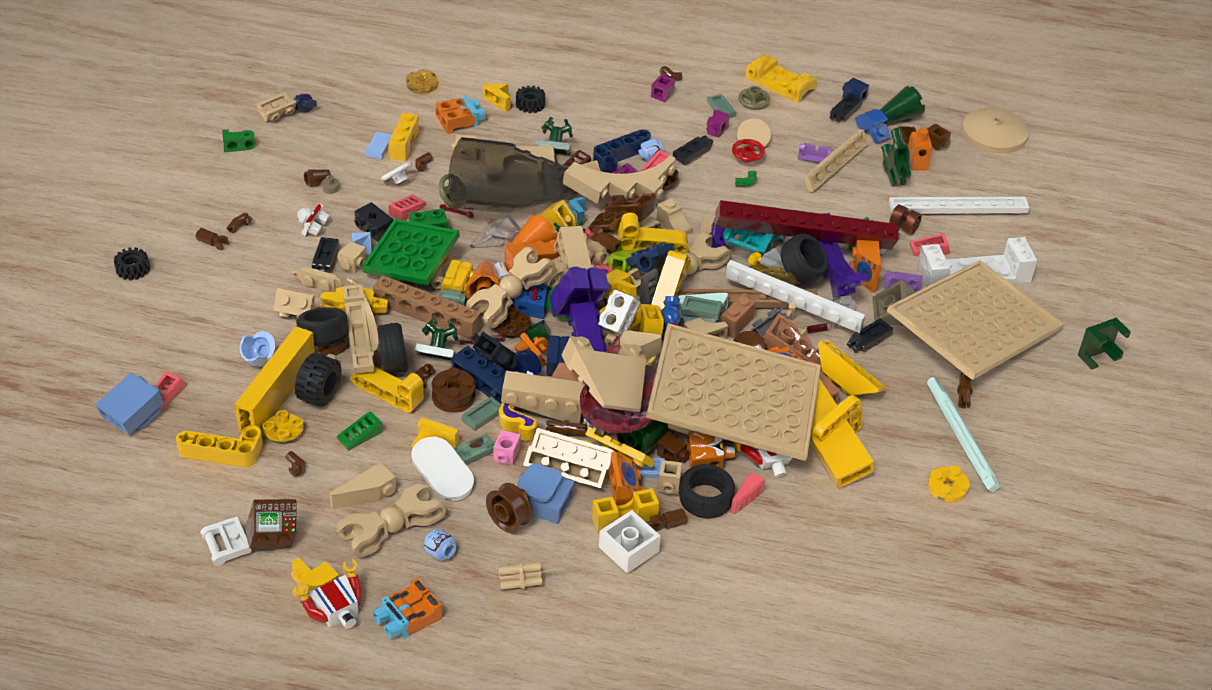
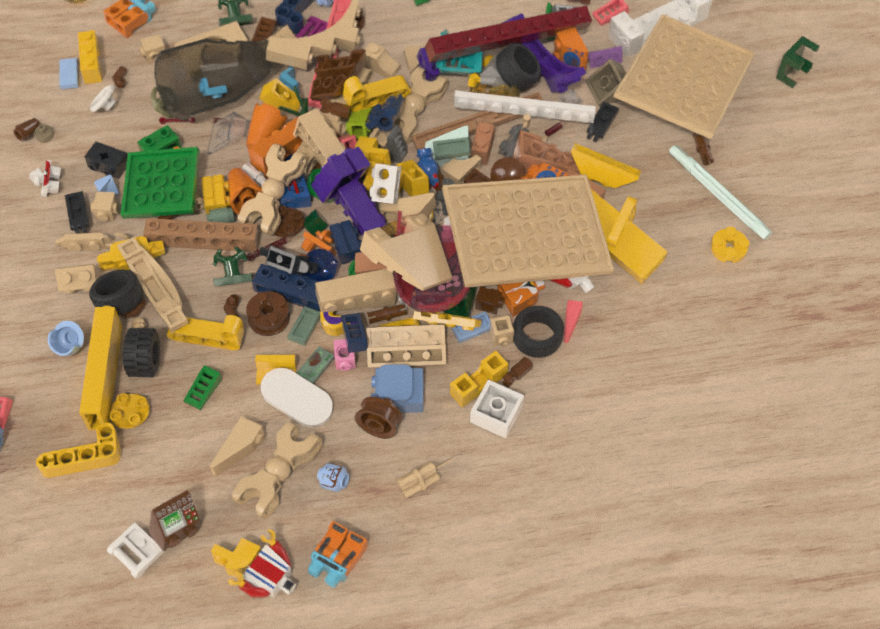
camera: 20 degrees left, 15 degrees up
reddish brown arm [285,451,305,476] -> none
black tyre [377,323,408,375] -> none
coral slope [389,195,426,220] -> none
orange slope [609,451,643,506] -> none
beam [651,250,691,310] -> none
none -> dark azure bracket [199,78,227,98]
none -> dark blue slope [341,313,367,353]

